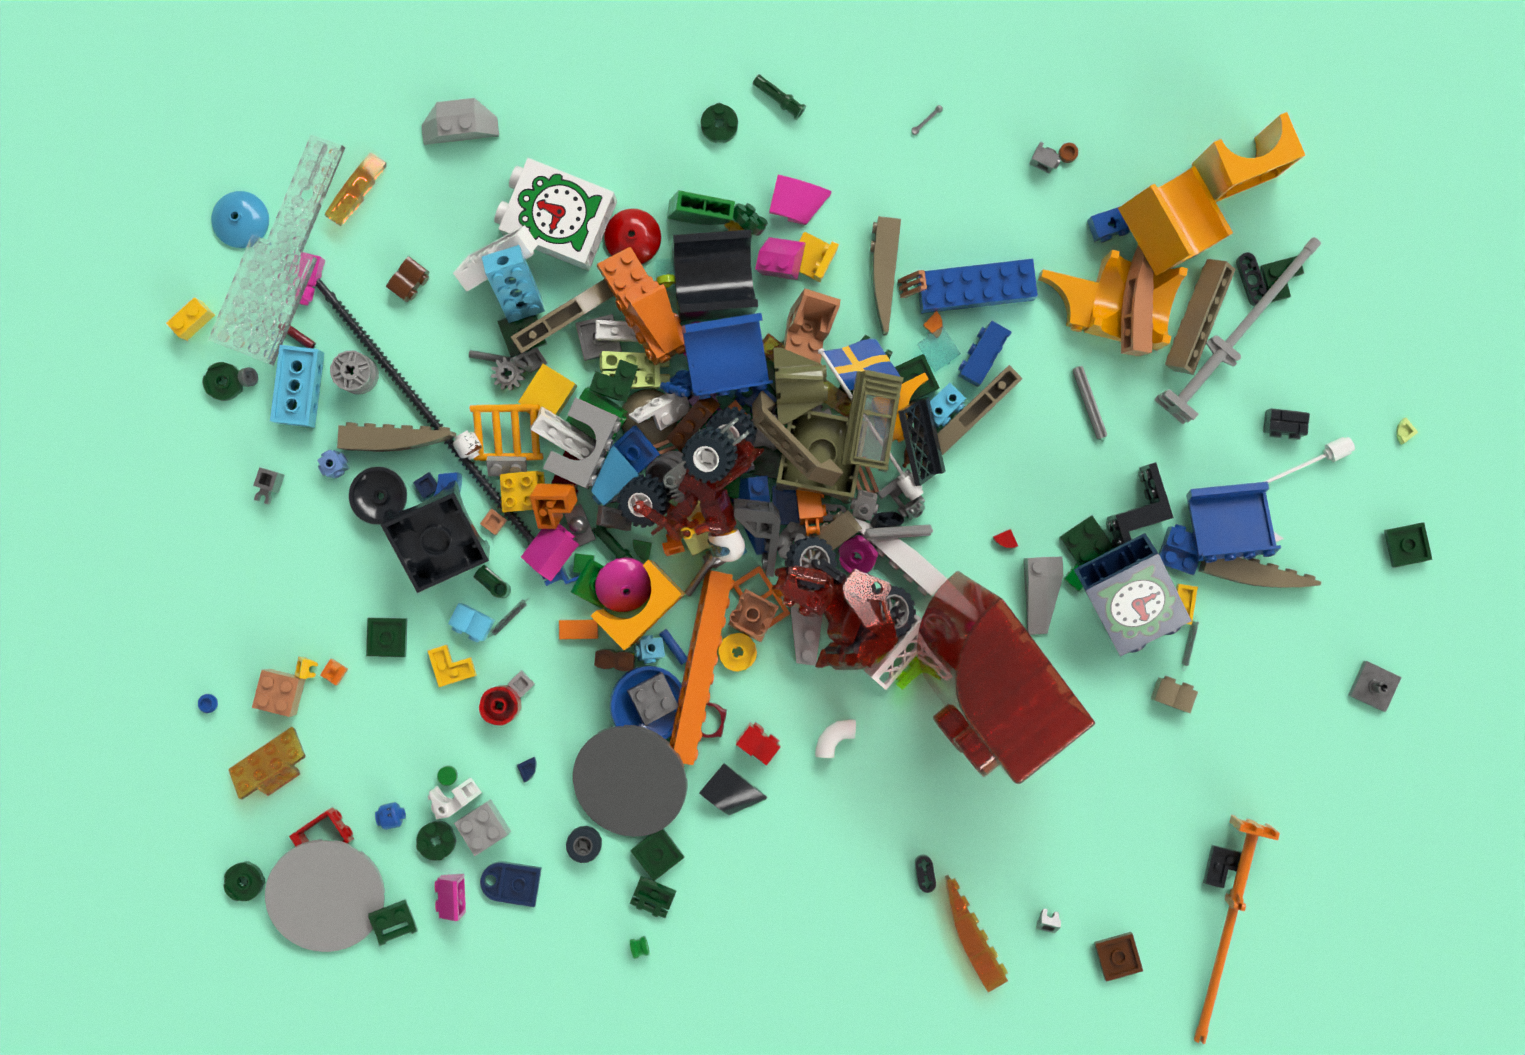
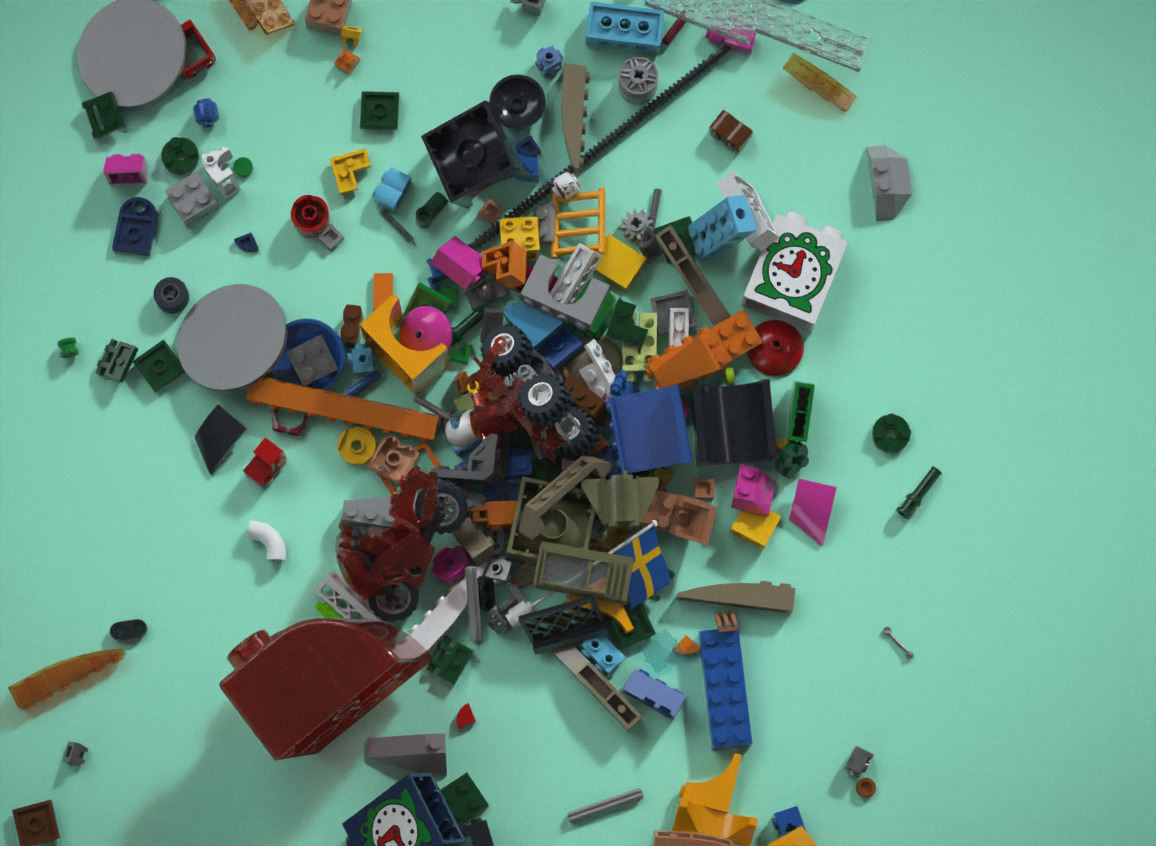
camera: 90 degrees right, 10 degrees down
none -> dark green plate [426,635,474,686]
none -> nougat tile [695,478,714,499]

